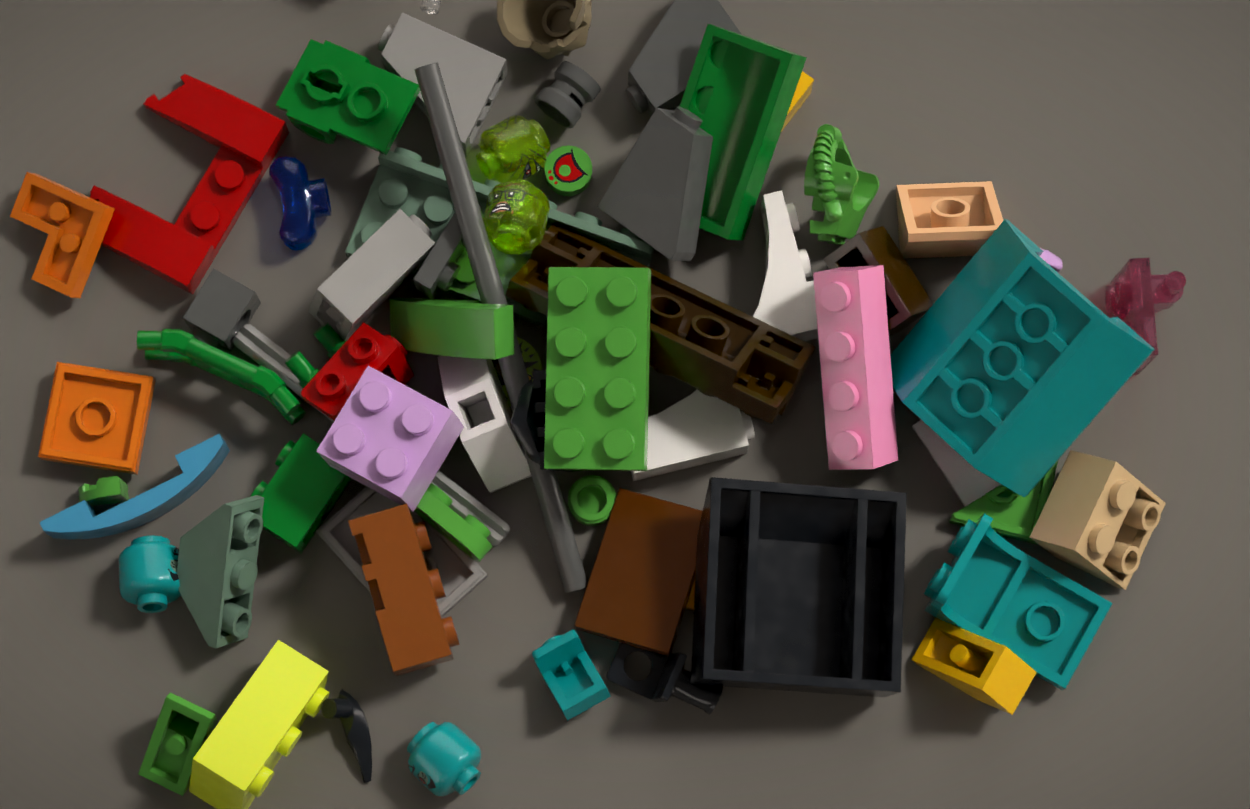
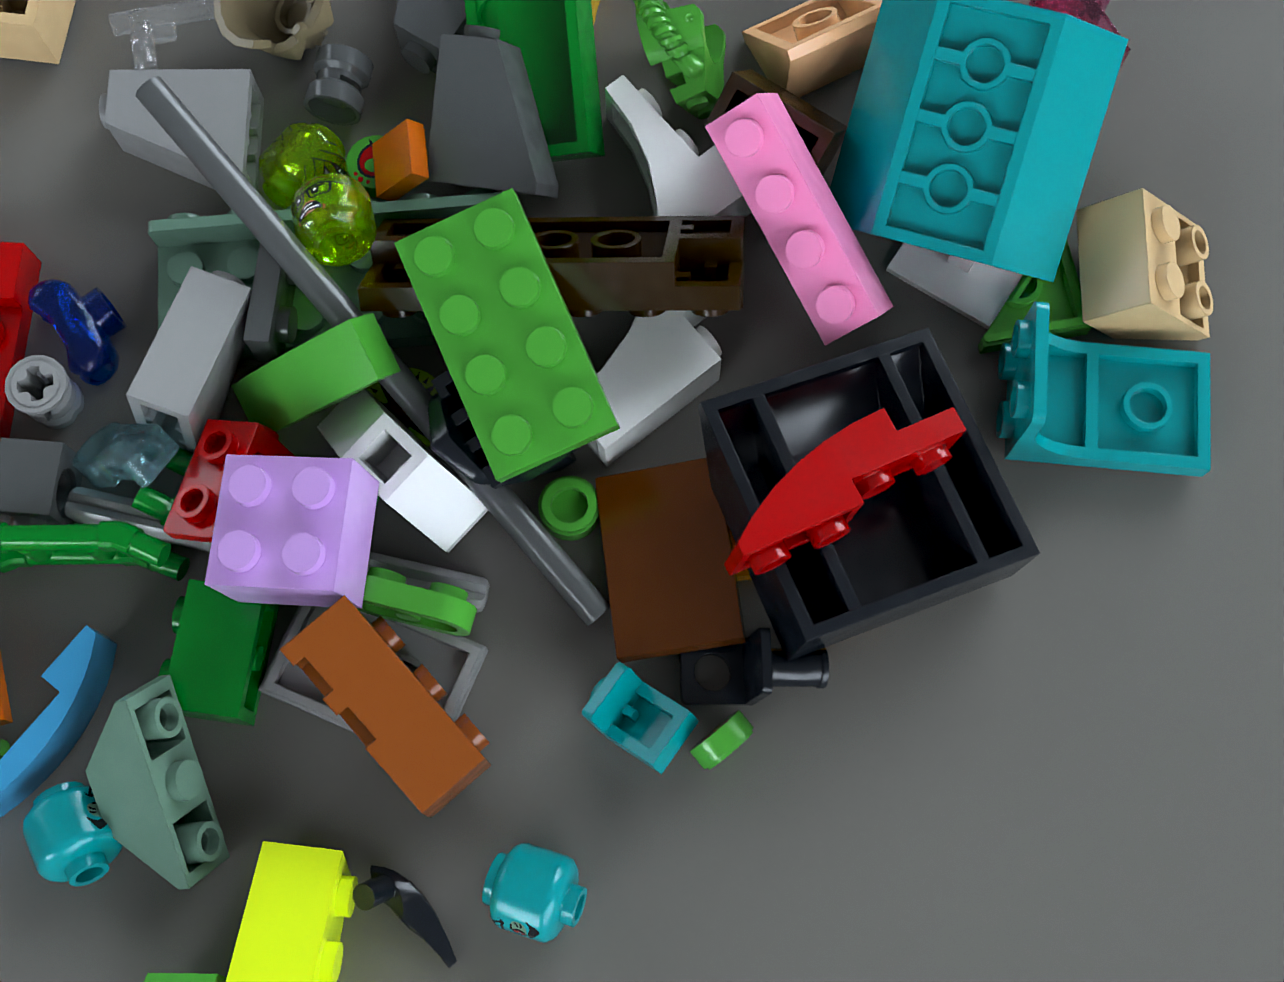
camera: 20 degrees left, 5 degrees down
green piece [276,39,420,155] -> none
yellow slope [911,618,1037,715] -> none
none -> light grey bush [5,355,84,429]
none -> clear light blue piece [72,422,180,489]
none -> orange tile [372,119,429,201]
none -> bright green tile [689,710,754,770]
none -> red slope [724,407,967,576]

